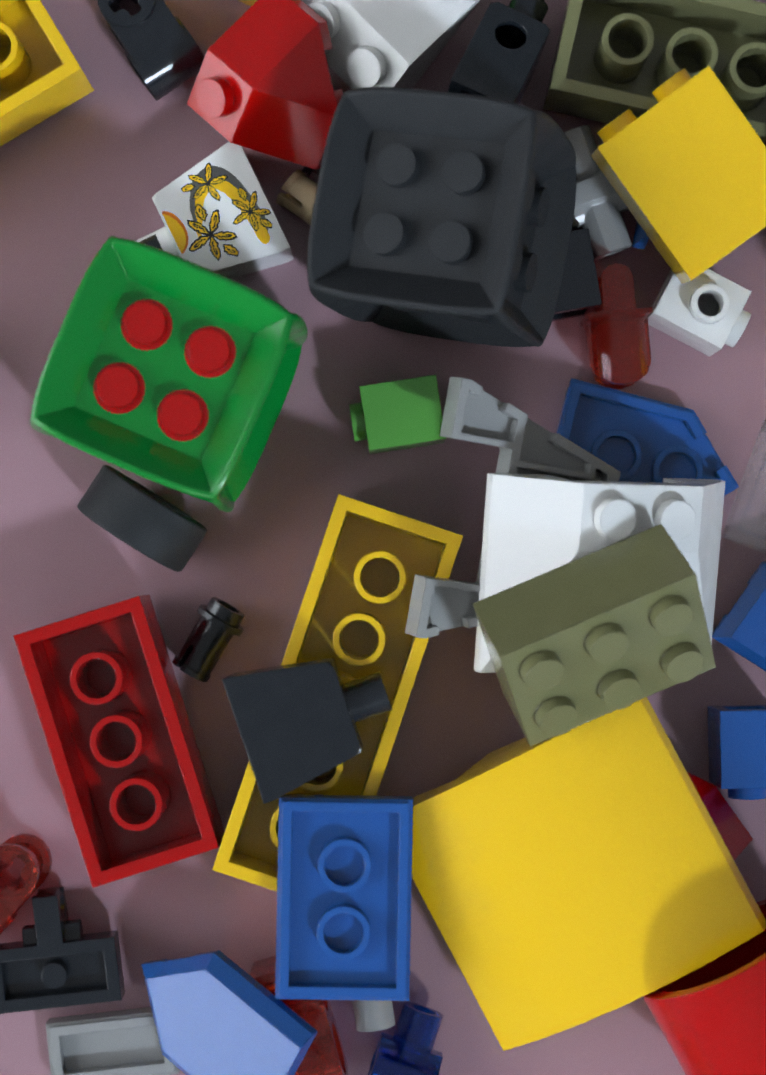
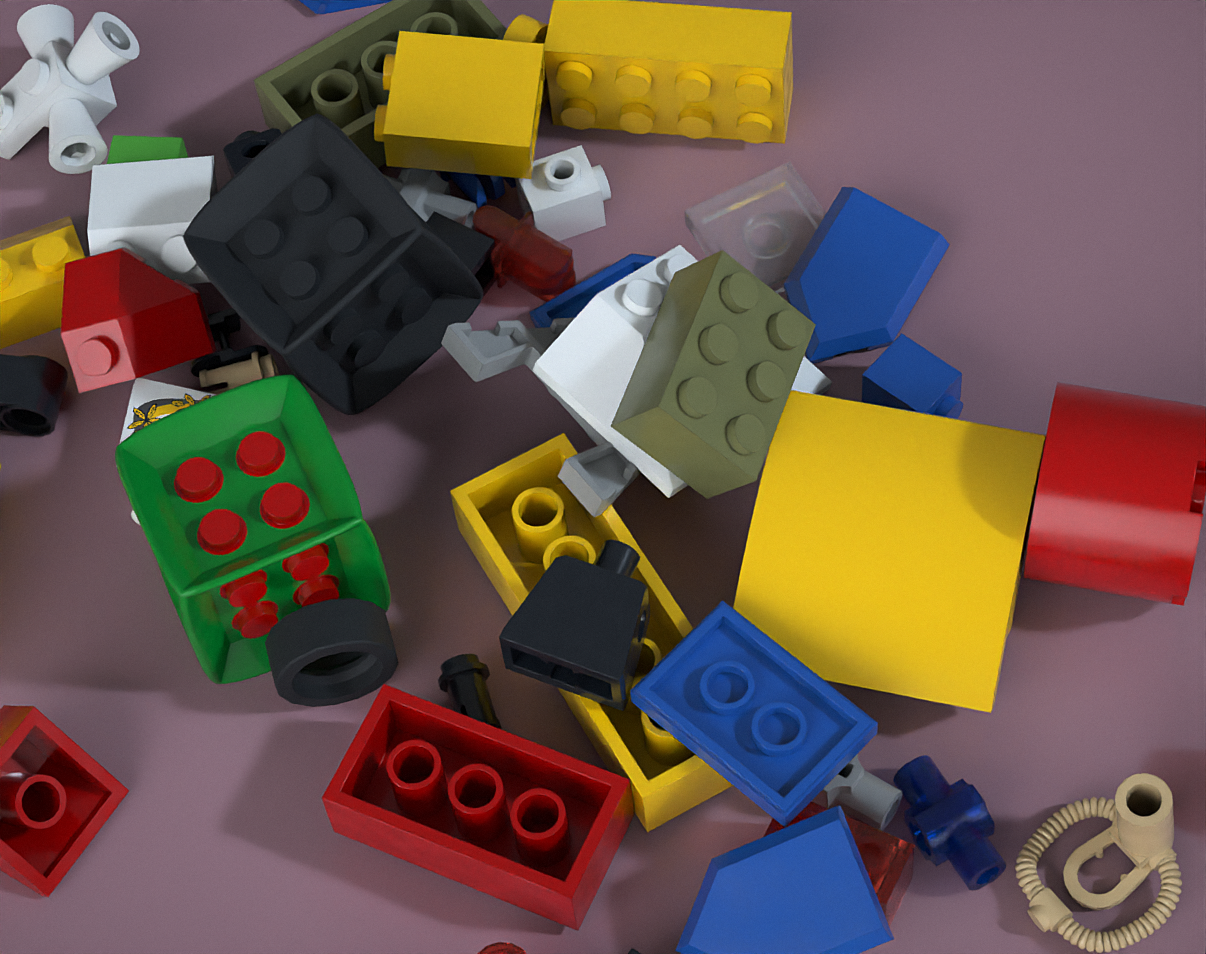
camera: 35 degrees left, 30 degrees down
bright green brick [349,375,446,455] -> none

